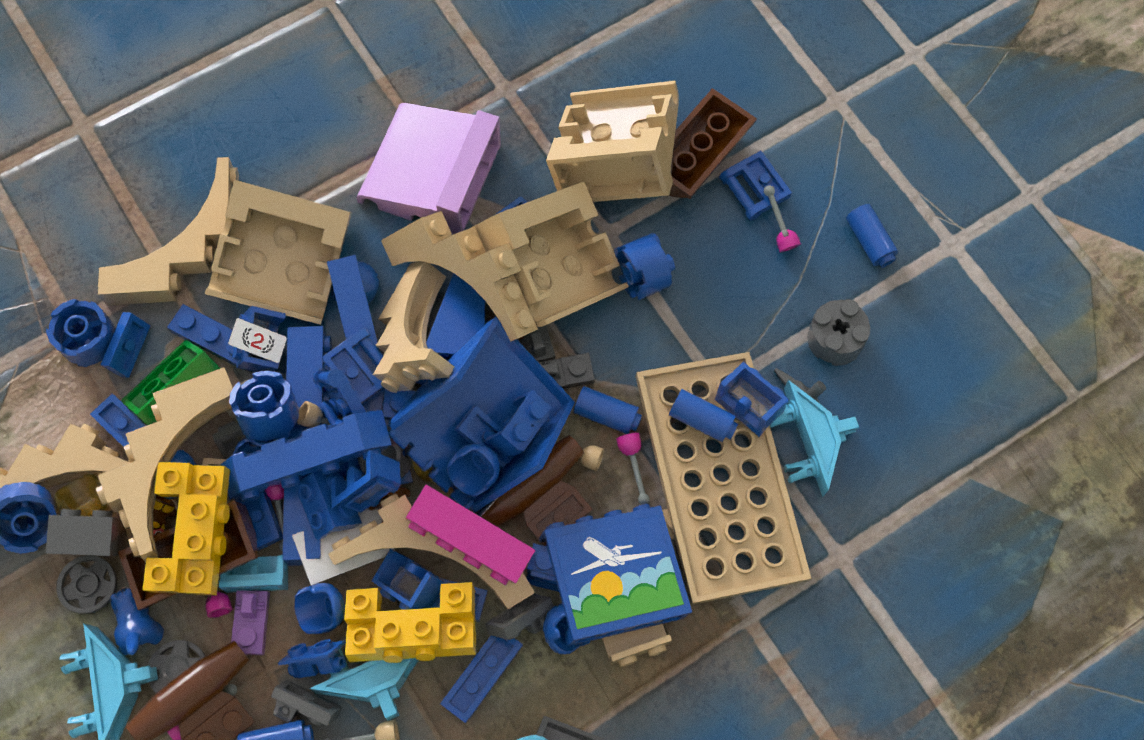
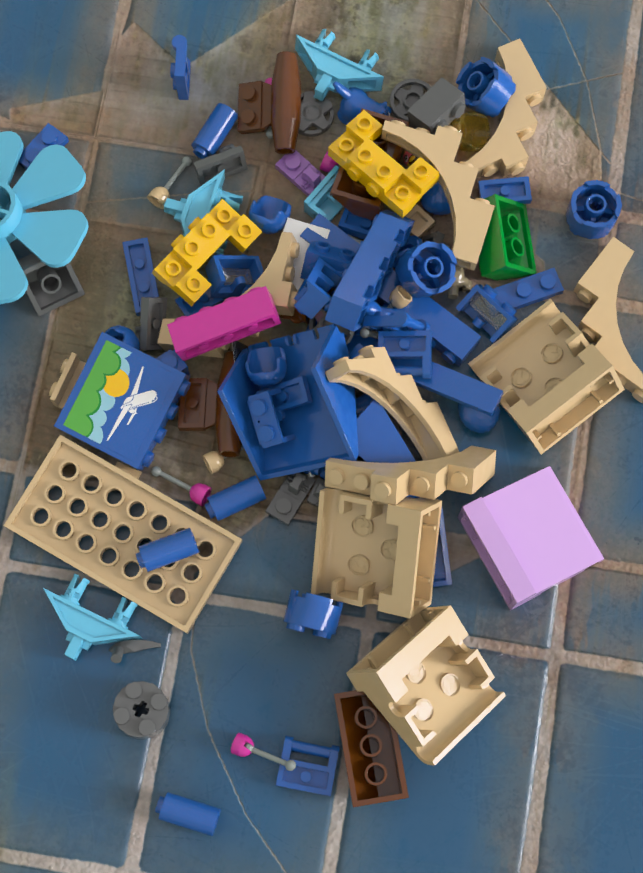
camera: 135 degrees right, 5 degrees up
blue plate [100,312,151,378] -> none
white sticker [228,318,287,363] -> none
blue hinge [278,639,346,679] -> none
blue window [715,362,789,437] -> none

